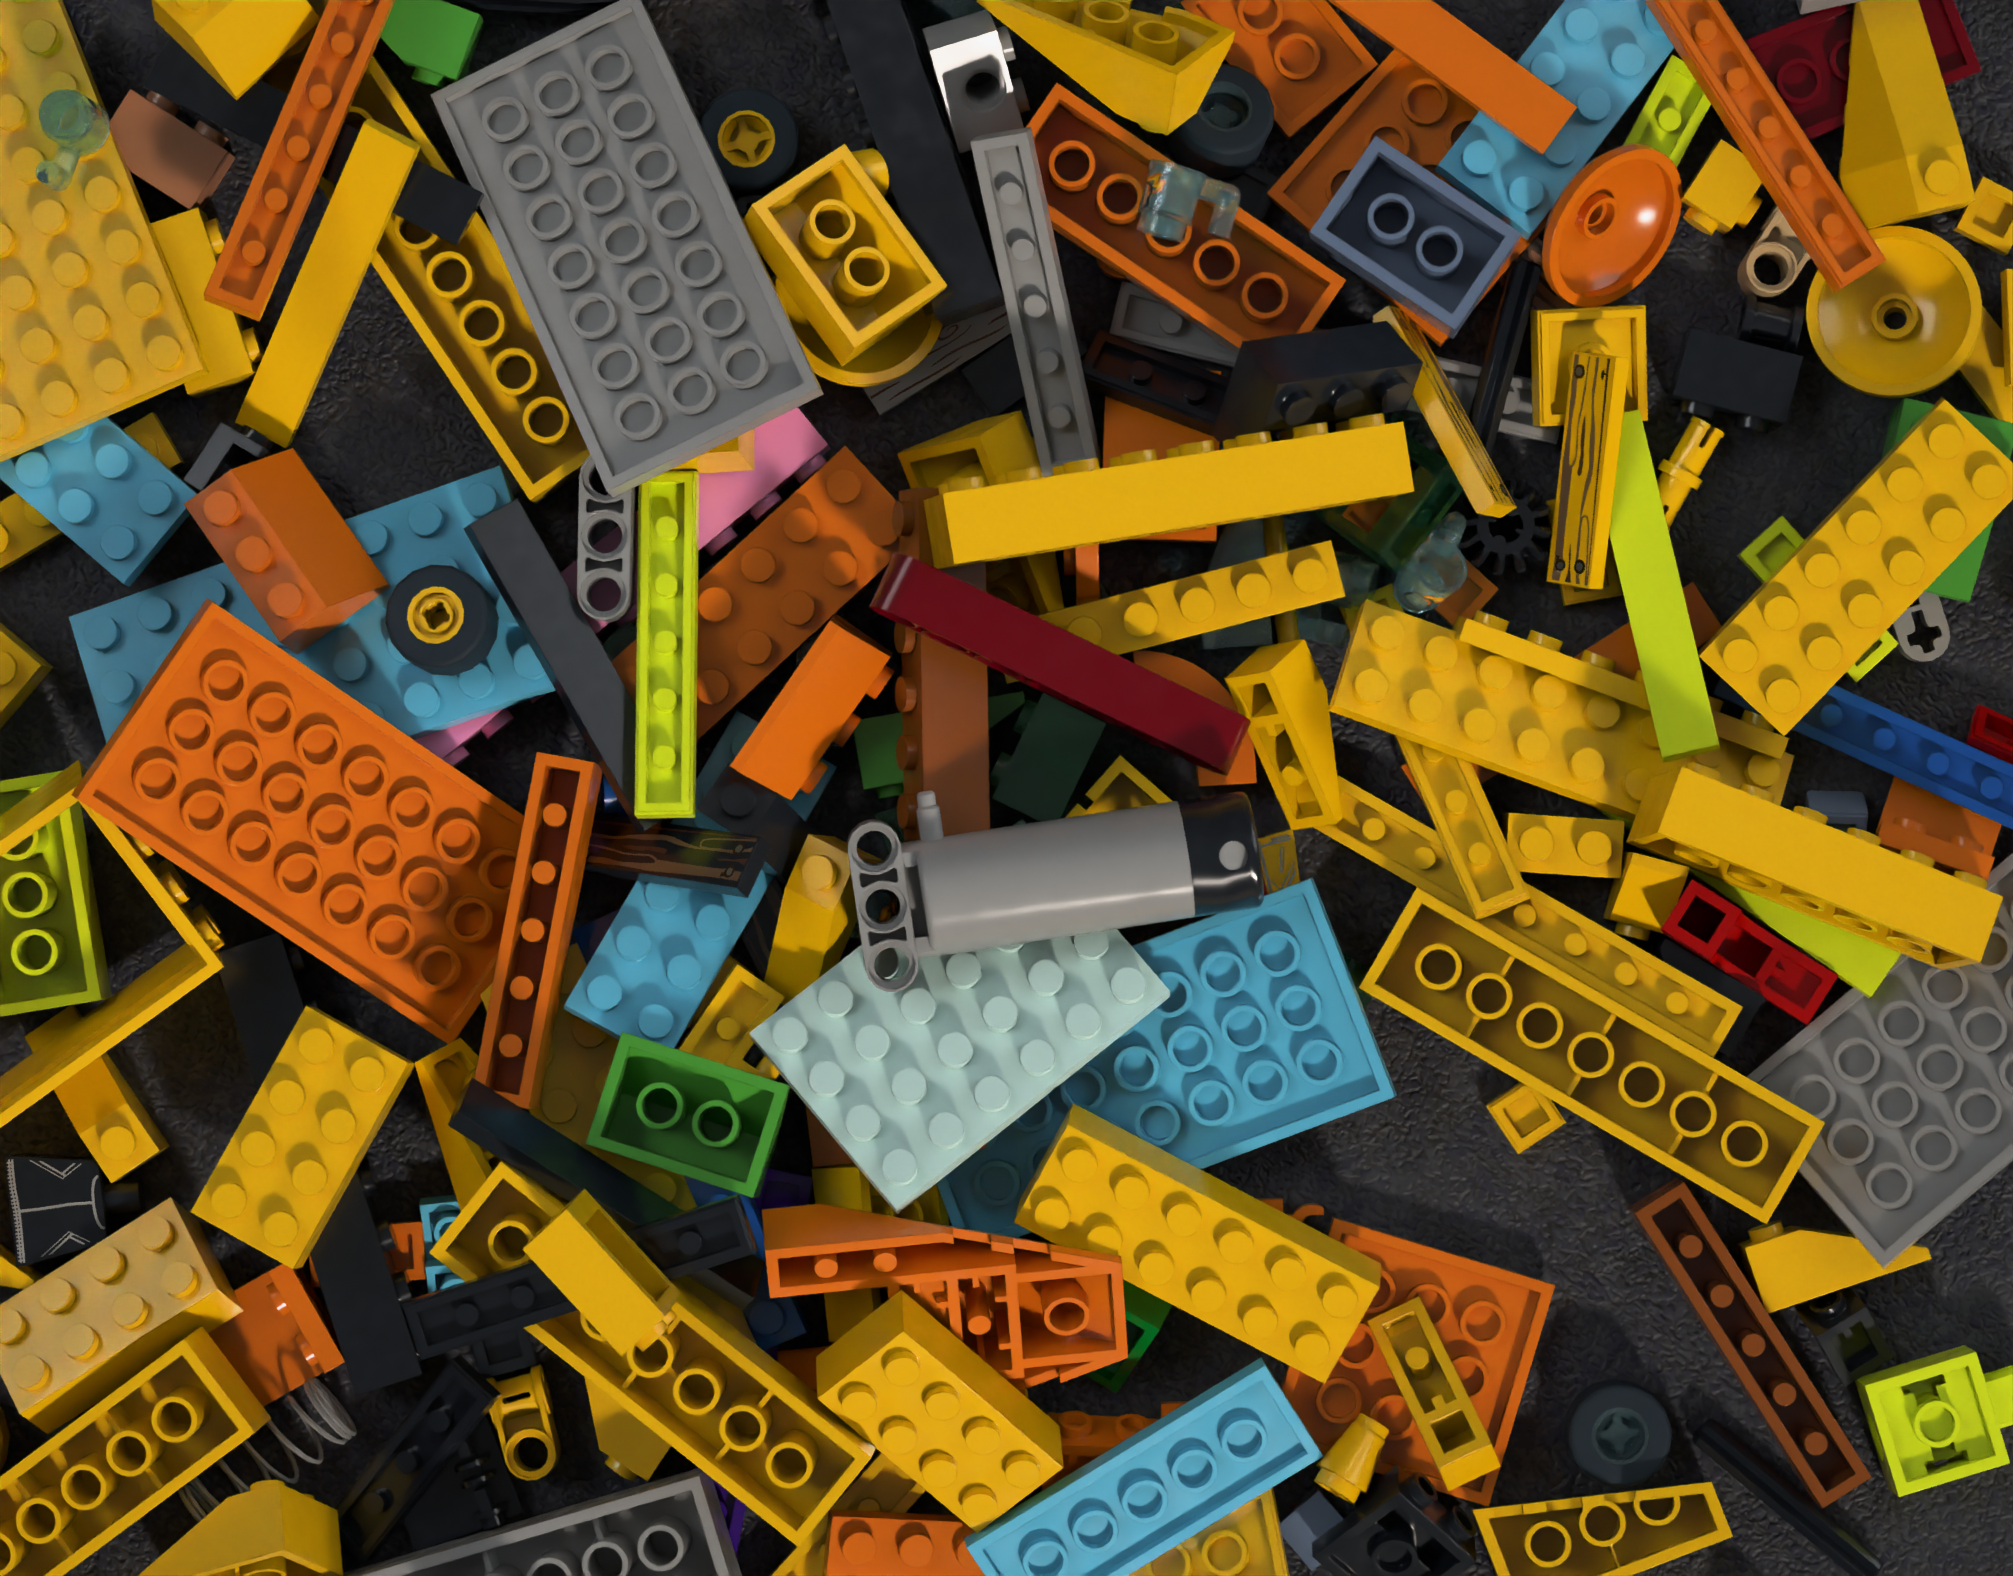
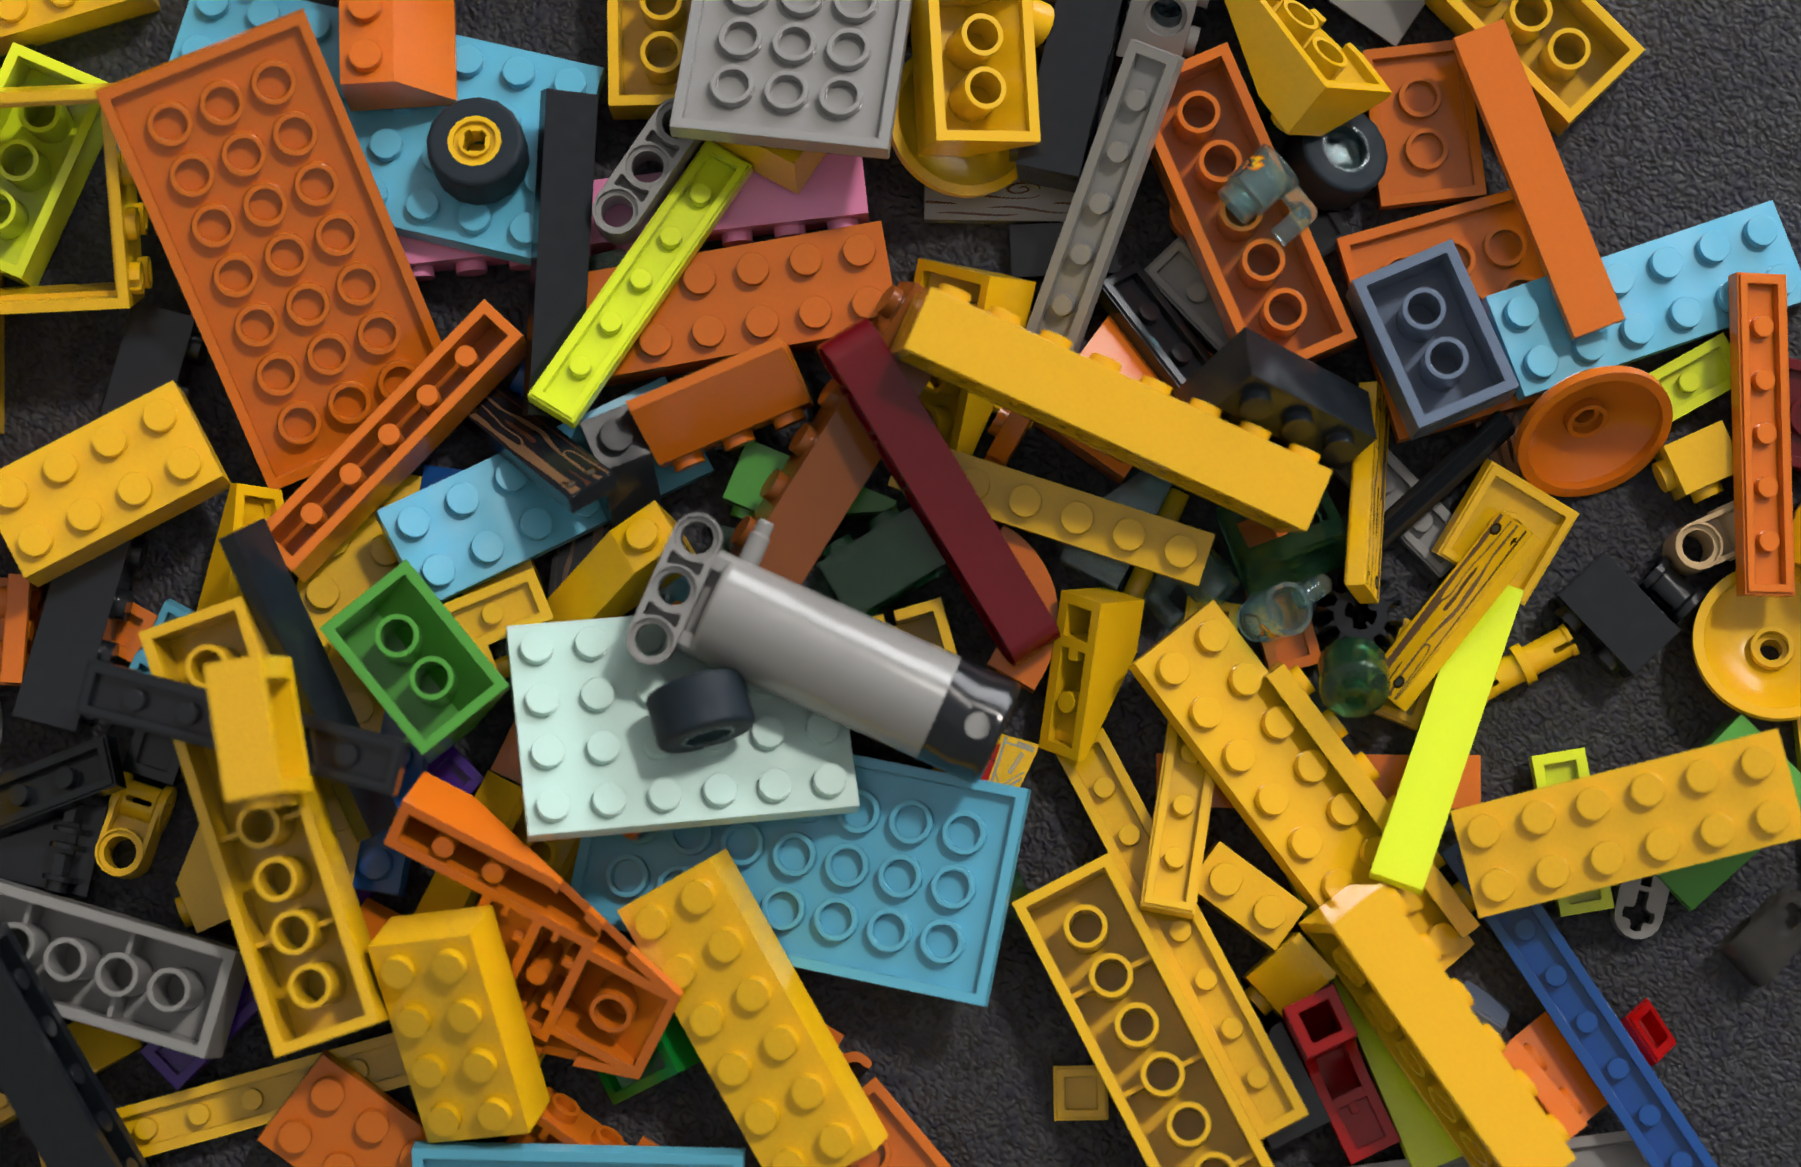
camera: 30 degrees right, 5 degrees down
none -> black wheel [646,668,755,753]
none -> clear green head [1317,637,1390,718]

